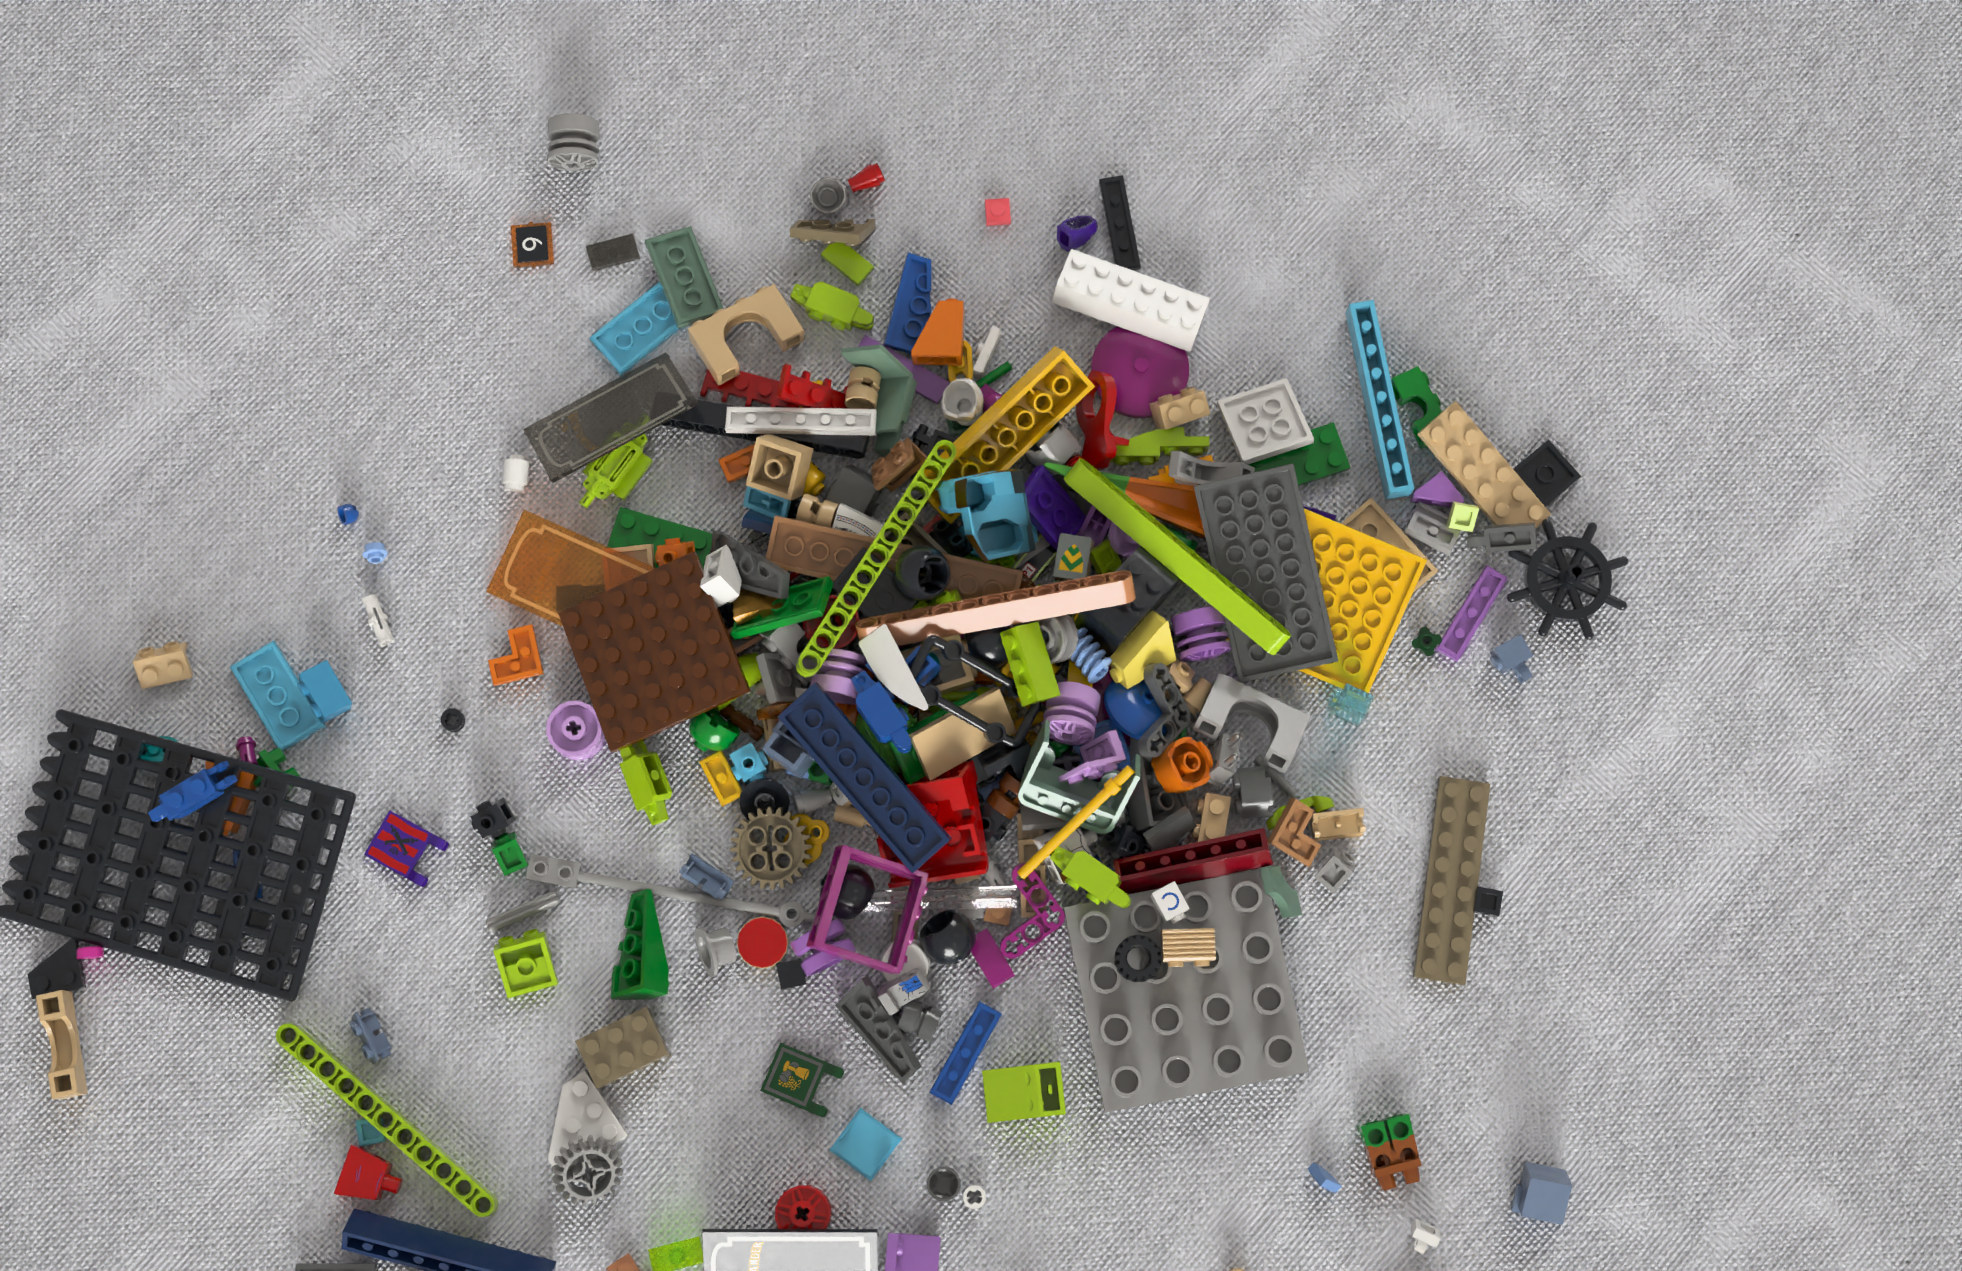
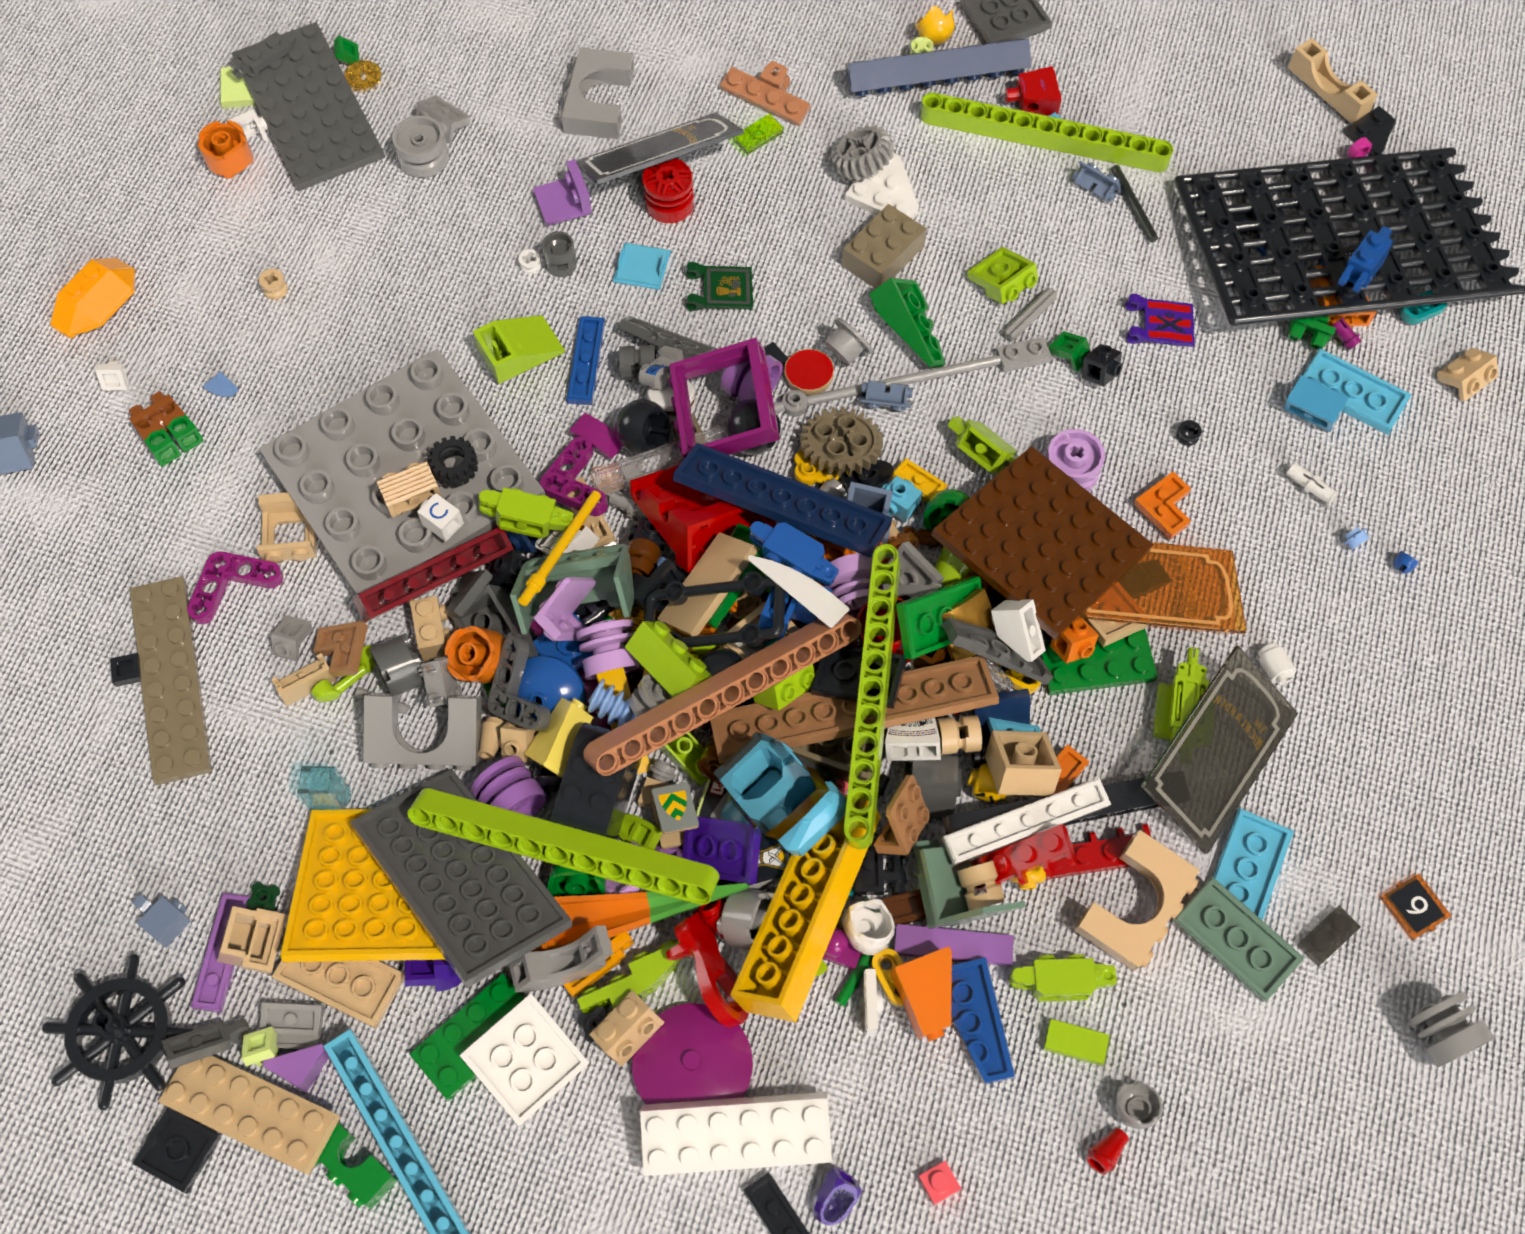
camera: 160 degrees right, 15 degrees down
dark tan wing [790,219,876,246] -> none
black wheel [894,545,950,601] -> none
sand green tile [1260,866,1302,918] -> none
none -> magenta beam [187,551,284,625]
none -> tan plate [216,906,287,974]
none -> tan window [257,492,317,563]
none -> black plate [578,1007,606,1042]
none -> reddish brown tile [880,889,926,927]
none -> pearl dark grey bar [1111,165,1158,243]

